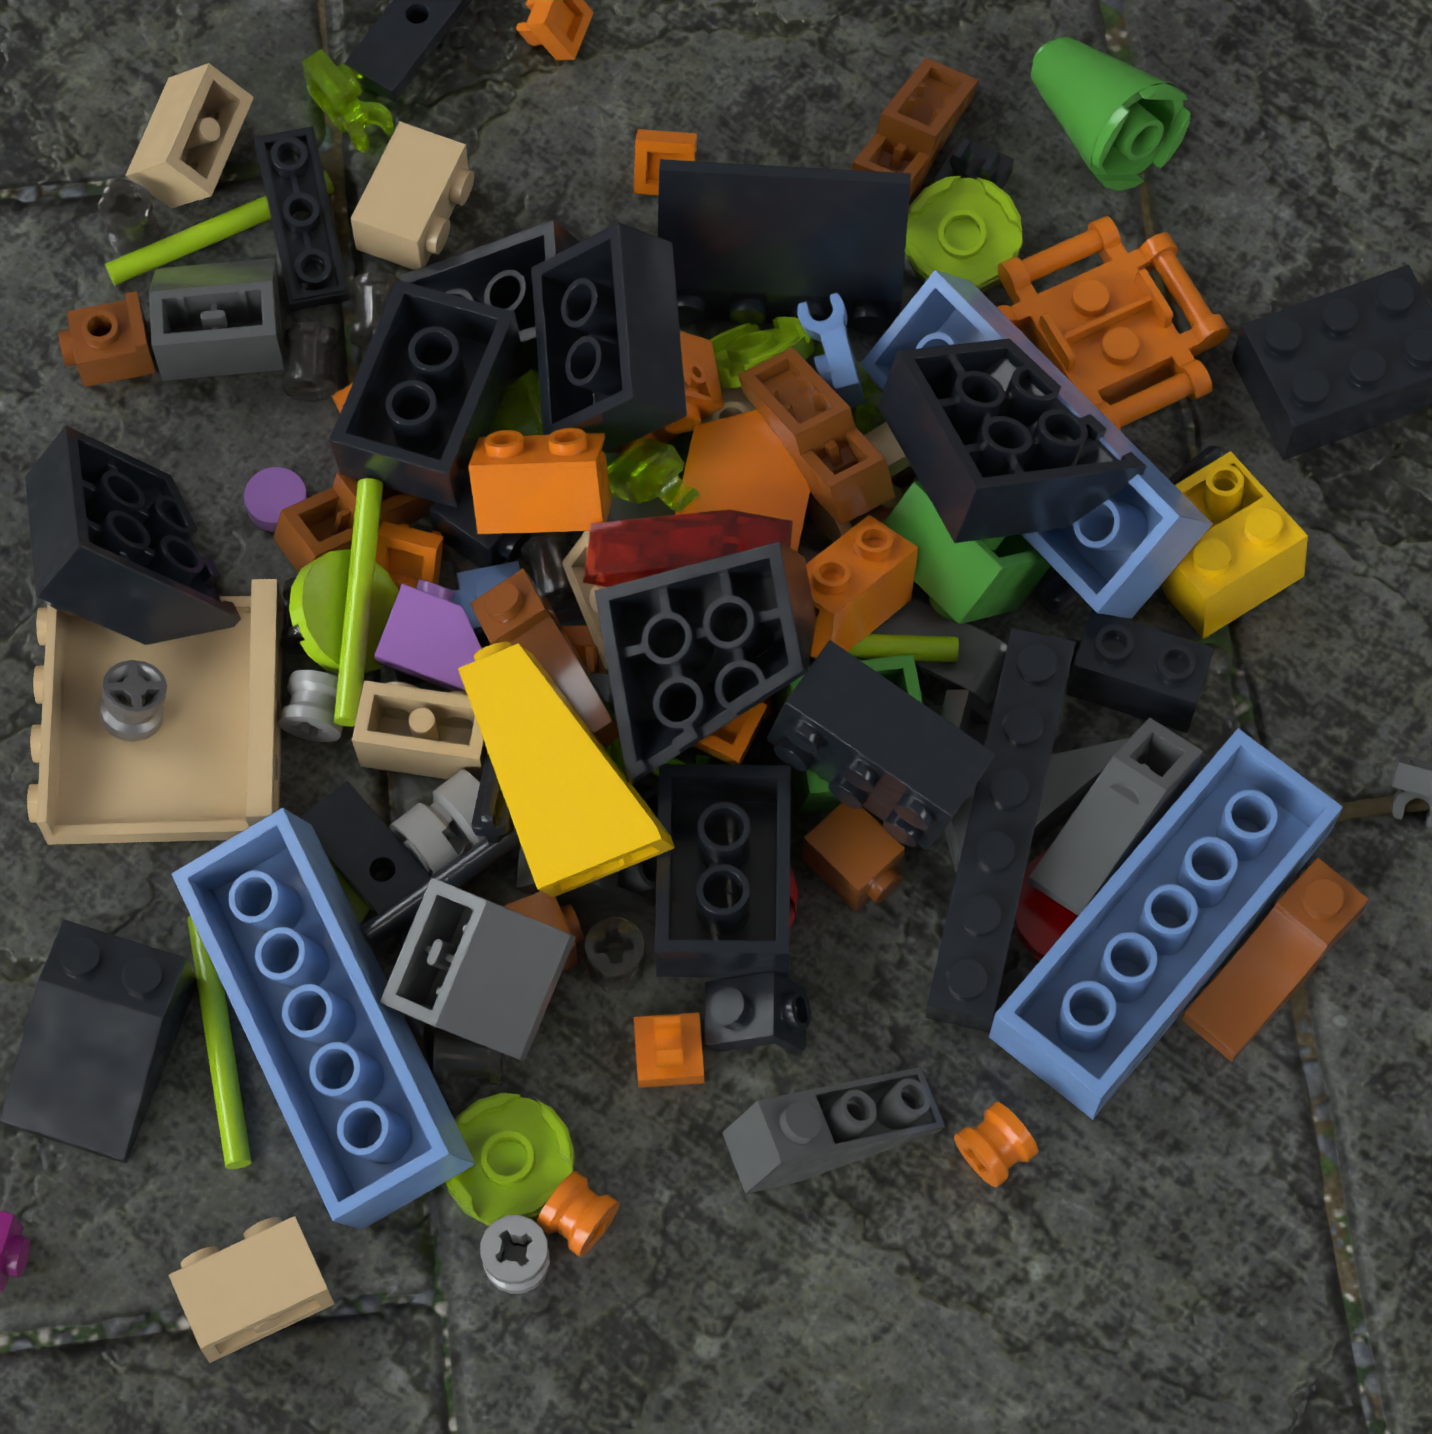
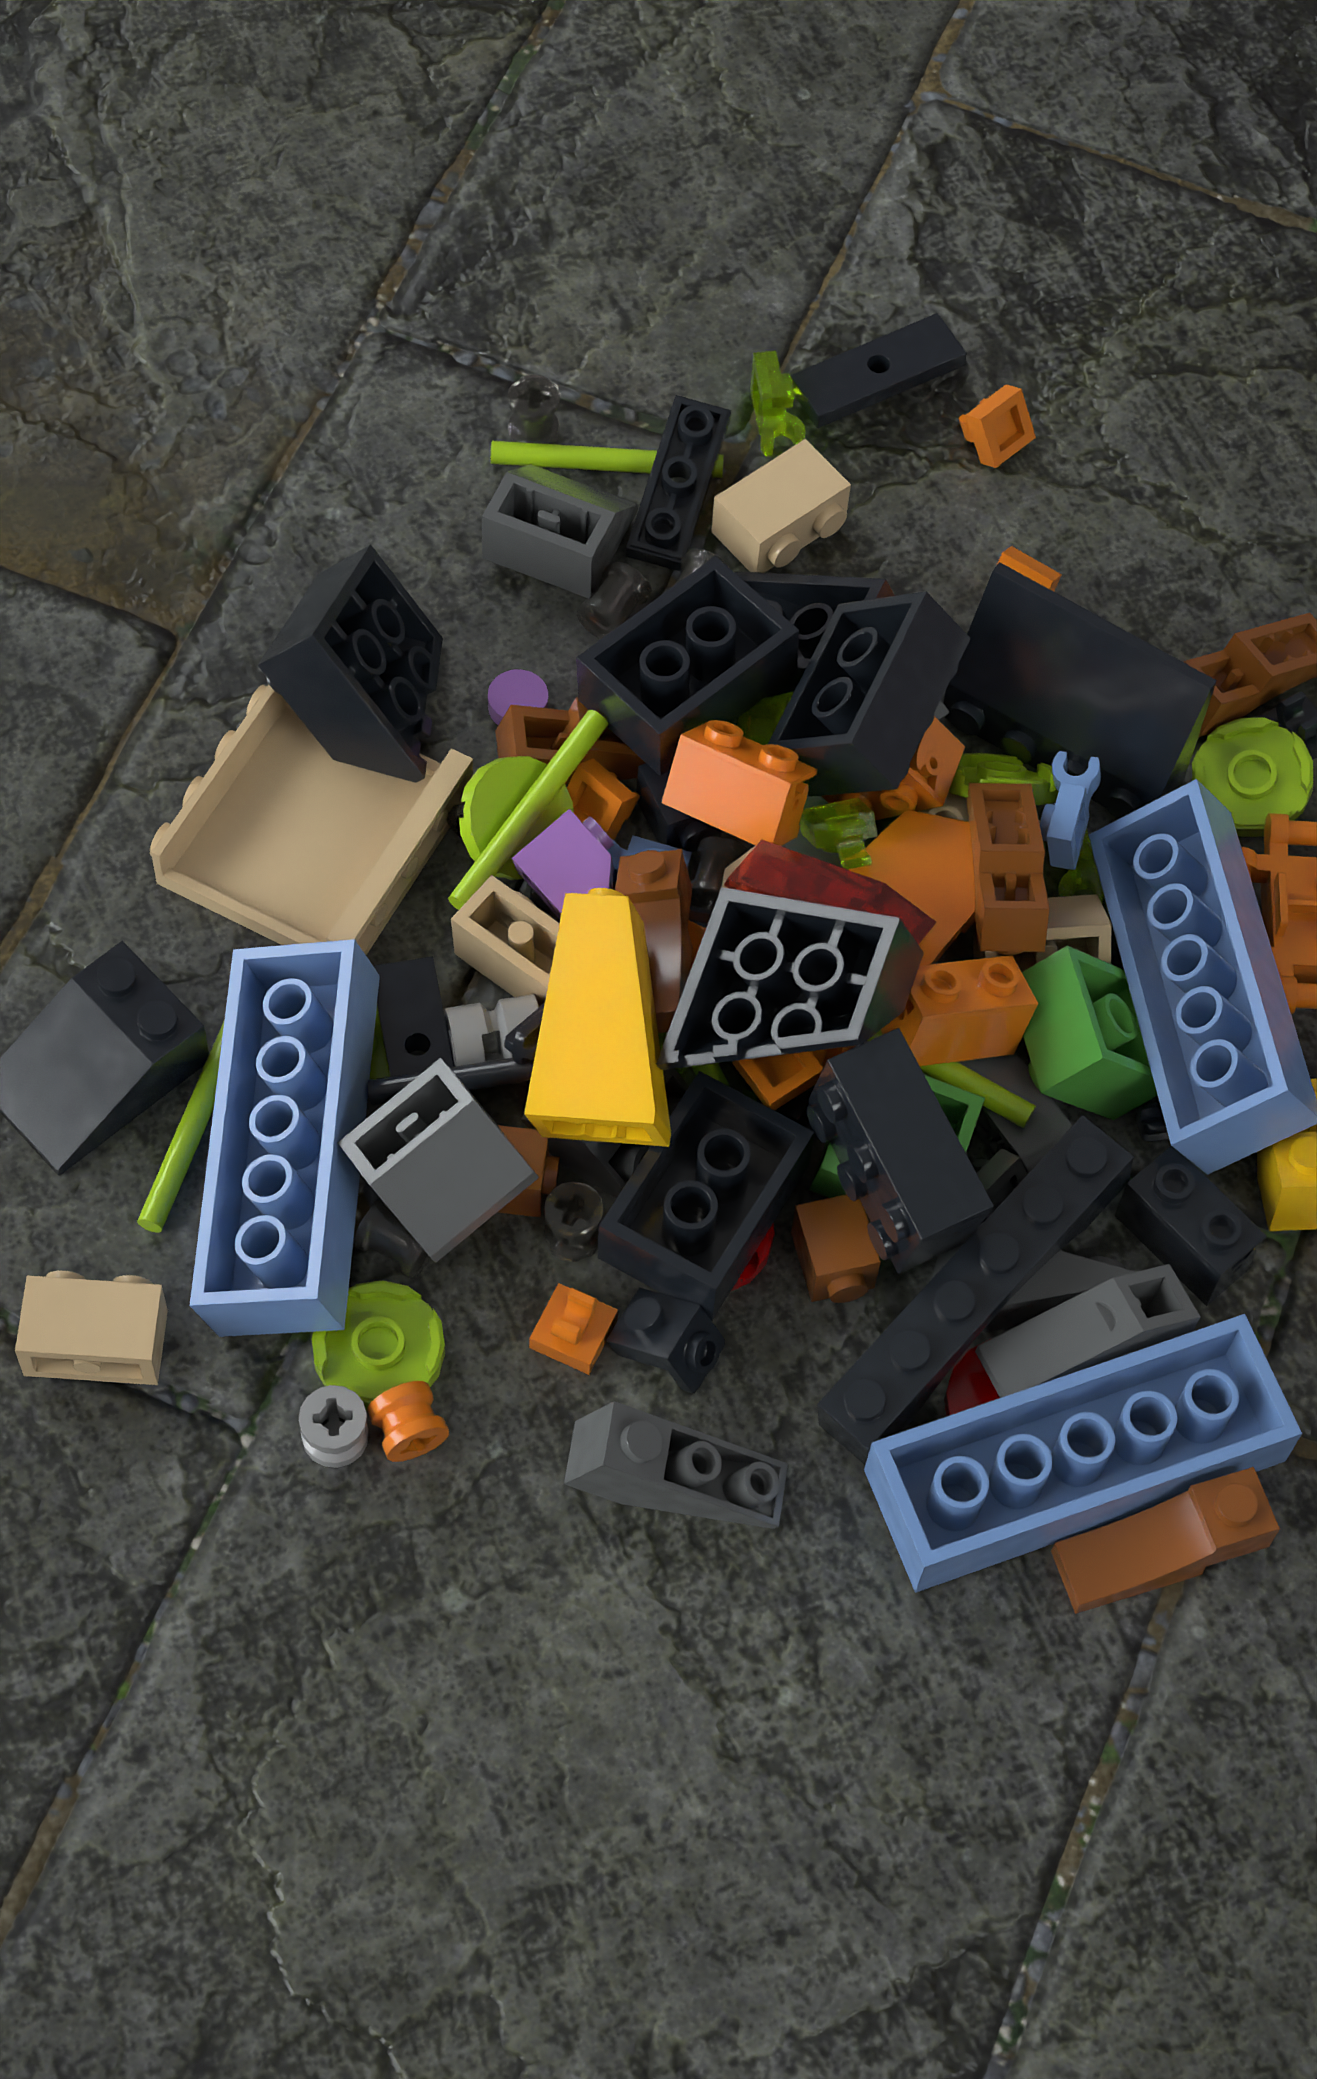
camera: 25 degrees right, 5 degrees down
dark orange brick [58,291,156,387] -> none
flat silver wheel [99,660,167,742] -> none
tan brick [125,63,254,209] -> none
light grey wheel [278,670,343,742] -> none
black wedge [878,338,1147,543] -> none
orange wheel [954,1102,1039,1188] -> none

